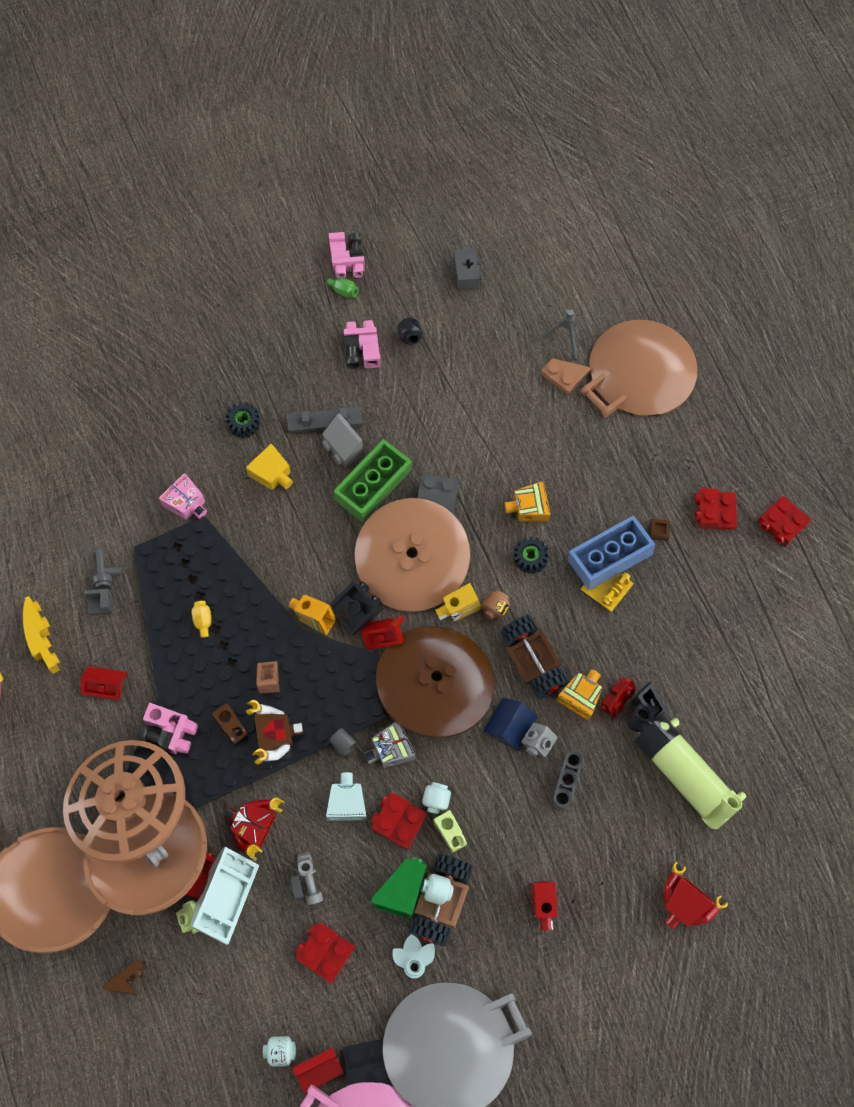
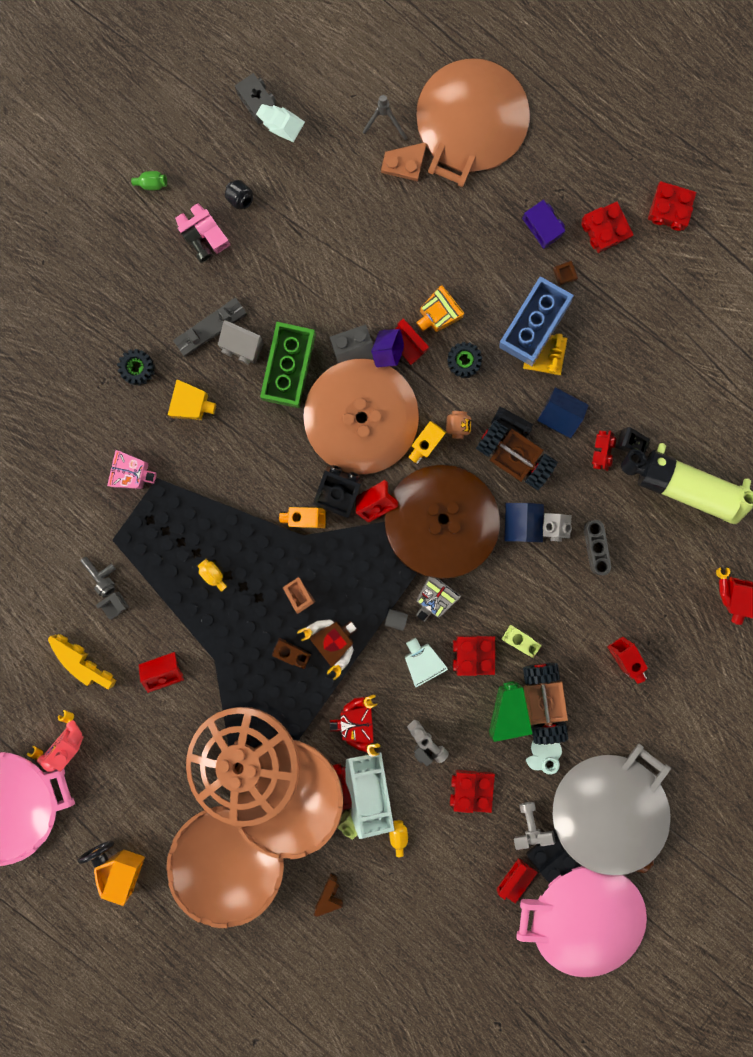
camera: 25 degrees left, 20 degrees up
bright pink hips [136,702,198,754] -> none
light grey wheel [144,845,169,868] -> none
light aqua head [263,1036,296,1067] -> none
bright pink hips [329,232,365,279] -> none
light aqua head [420,874,454,905] -> none
light aqua head [422,782,451,814] -> none
light orange torso [556,669,602,721] -> none
none -> light aqua connector [256,104,305,142]
none -> dark purple piece [371,329,404,367]
none -> yellow plant [389,820,408,857]
none -> red panel [395,318,429,365]
none -> black hinge [491,407,533,438]
none -> light grey bar [514,802,555,850]
none -> dark purple brick [522,199,565,249]
none -> dark blue slope [537,387,589,439]

